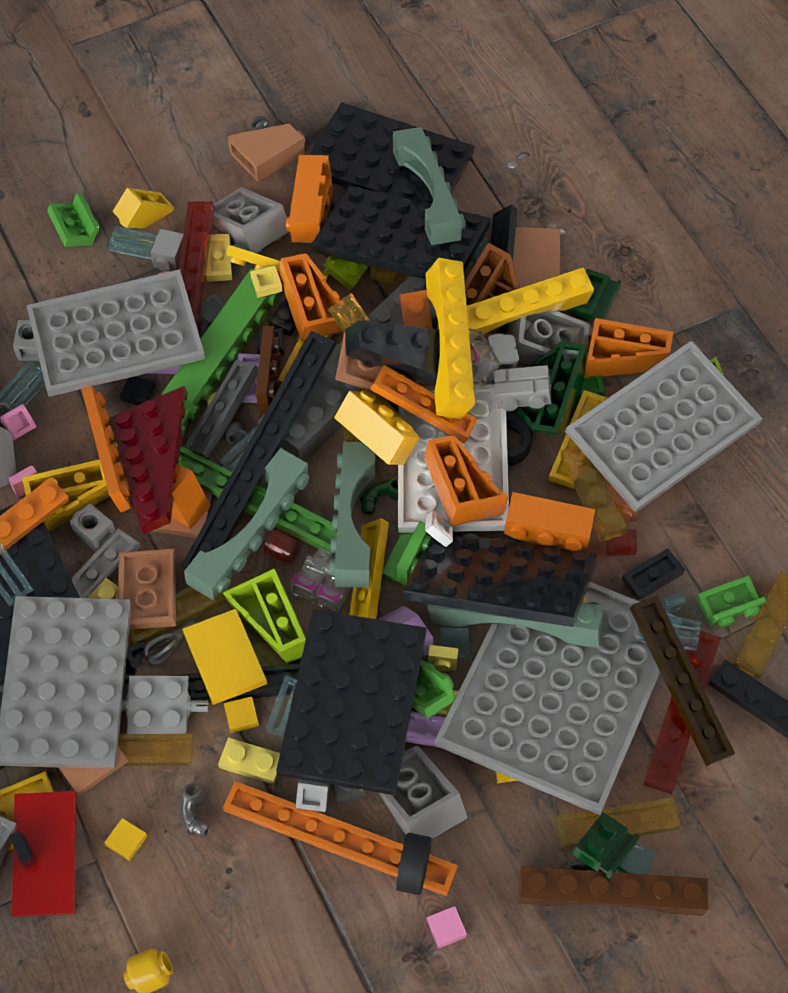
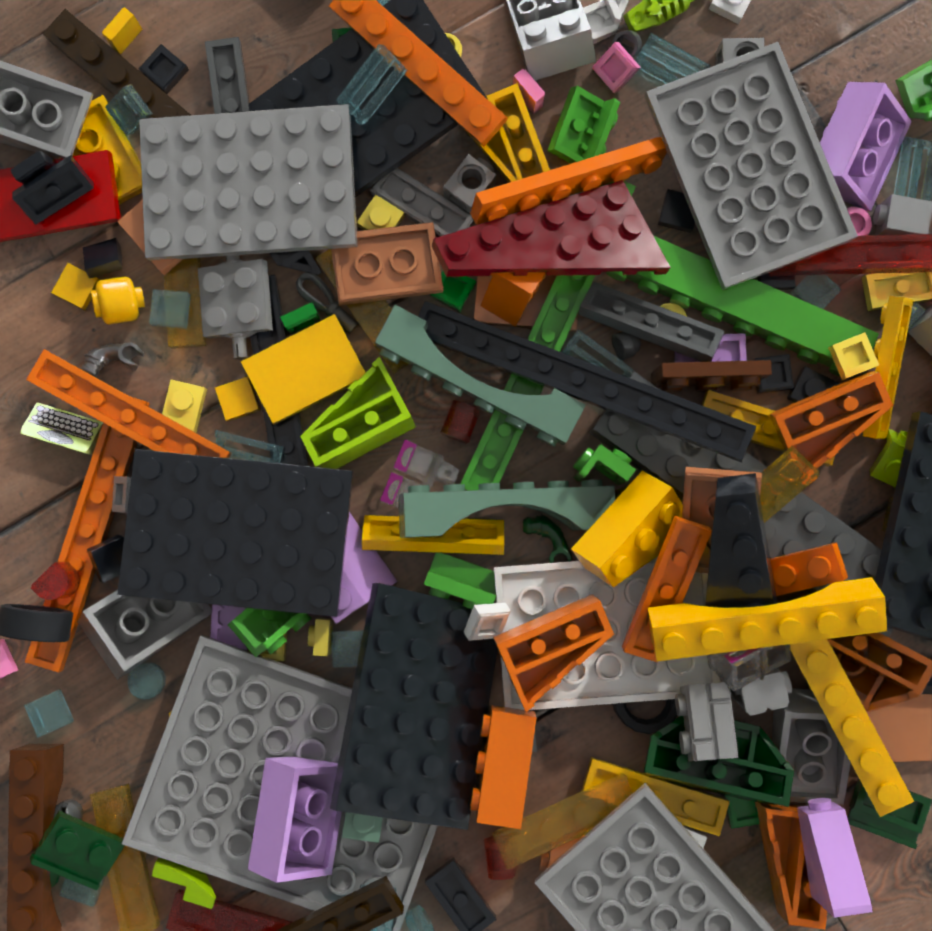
camera: 80 degrees right, 25 degrees up
none -> black plate [12,155,94,225]
none -> slope [20,402,103,455]
none -> clear light blue tile [24,689,74,738]
none -> orange plate [26,349,232,458]
none -> clear red brick [31,562,80,600]
none -> black tile [83,238,123,279]
none -> black tile [87,534,124,583]
none -> yellow head [90,276,145,325]
none -> clear light blue tile [128,663,166,699]
none -> clear light blue tile [149,289,191,329]
none -> lime slope [152,857,216,909]
none -> lavender slope [248,757,342,883]
none -> green tile [280,302,321,335]
none -> green tile [430,271,477,313]
none -> bright green bracket [547,85,620,164]
none -> bright green bracket [573,444,636,485]
none -> lavender slope [797,798,873,918]
none -> lavender slope [820,82,912,211]

